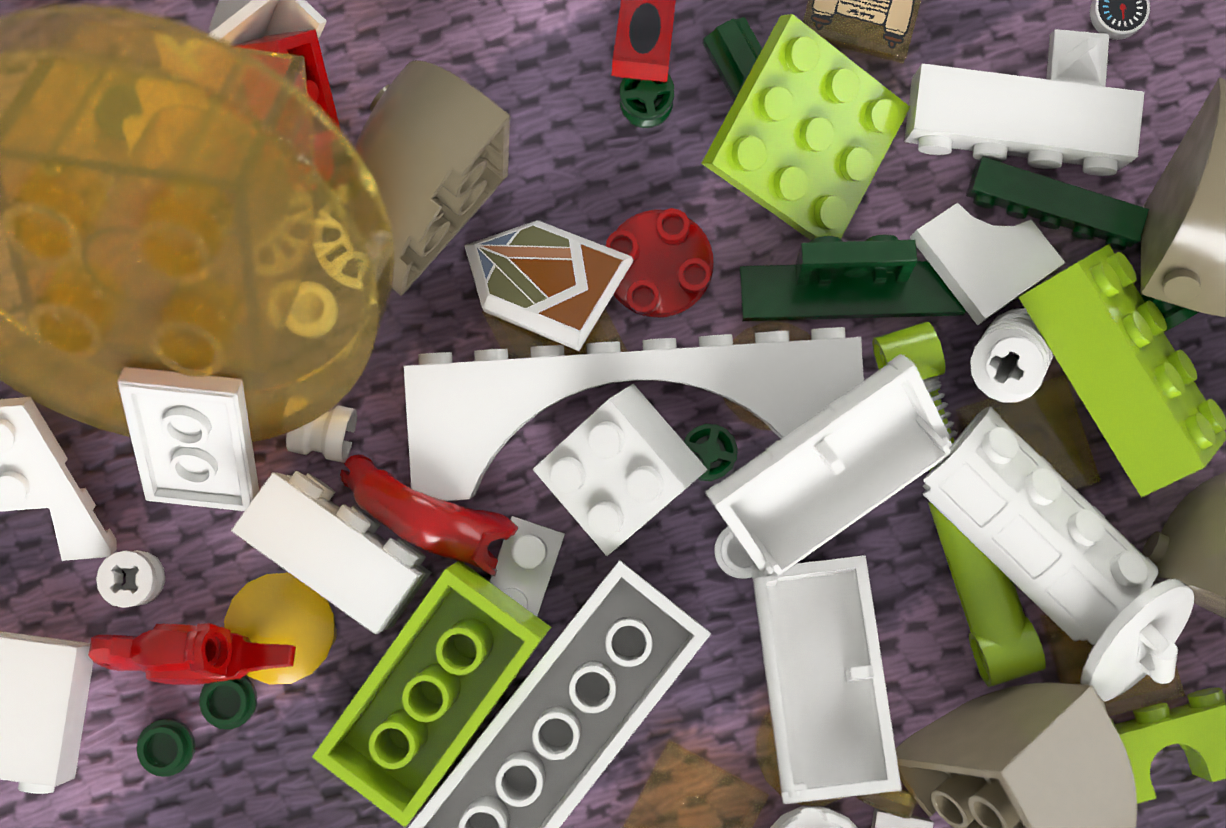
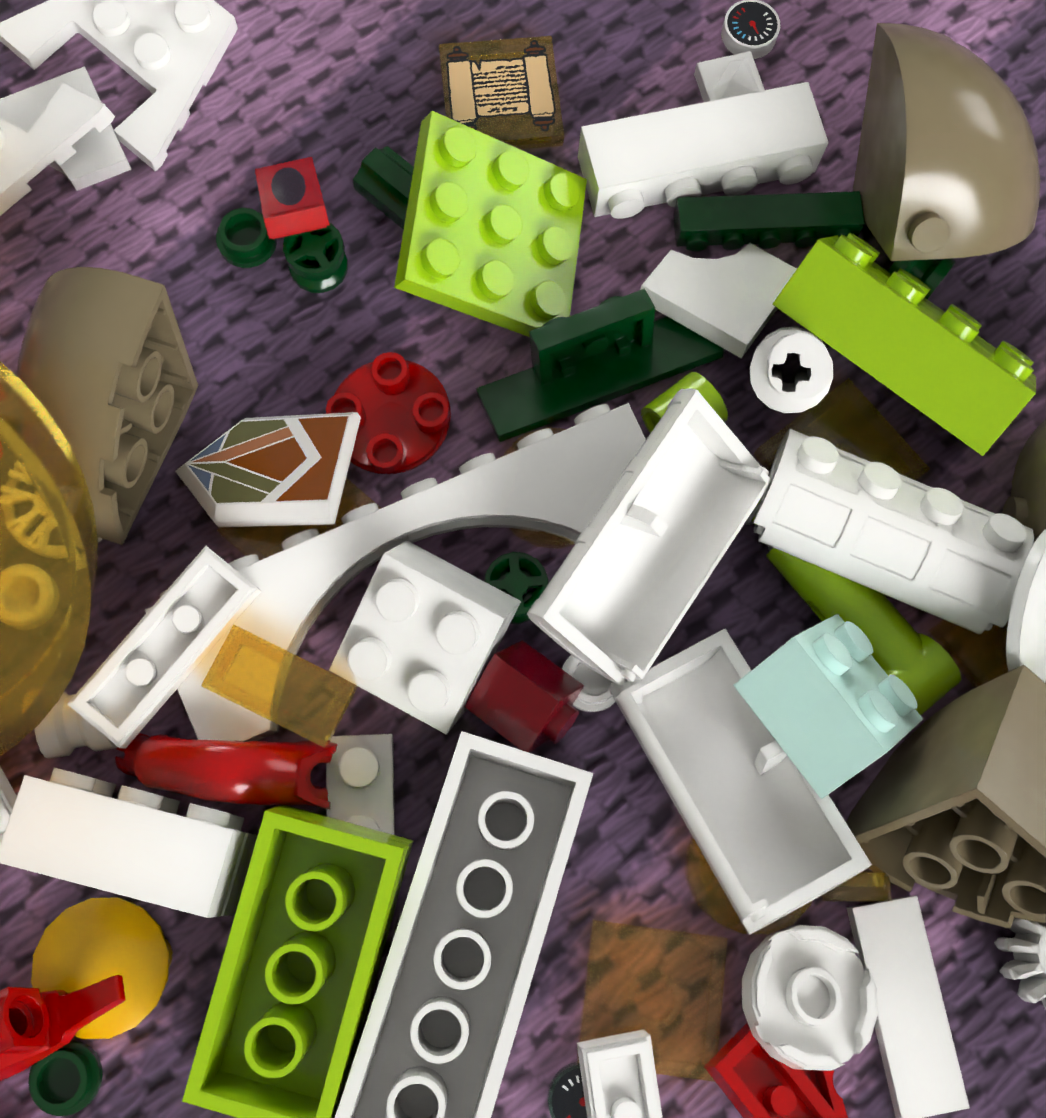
camera: 30 degrees left, 10 degrees down
none -> white tile [67,546,261,749]
none -> clear yellow tile [201,625,358,748]
none -> dark green plate [216,208,277,268]
none -> dark red brick [464,640,584,753]
none -> light aqua brick [733,614,923,799]

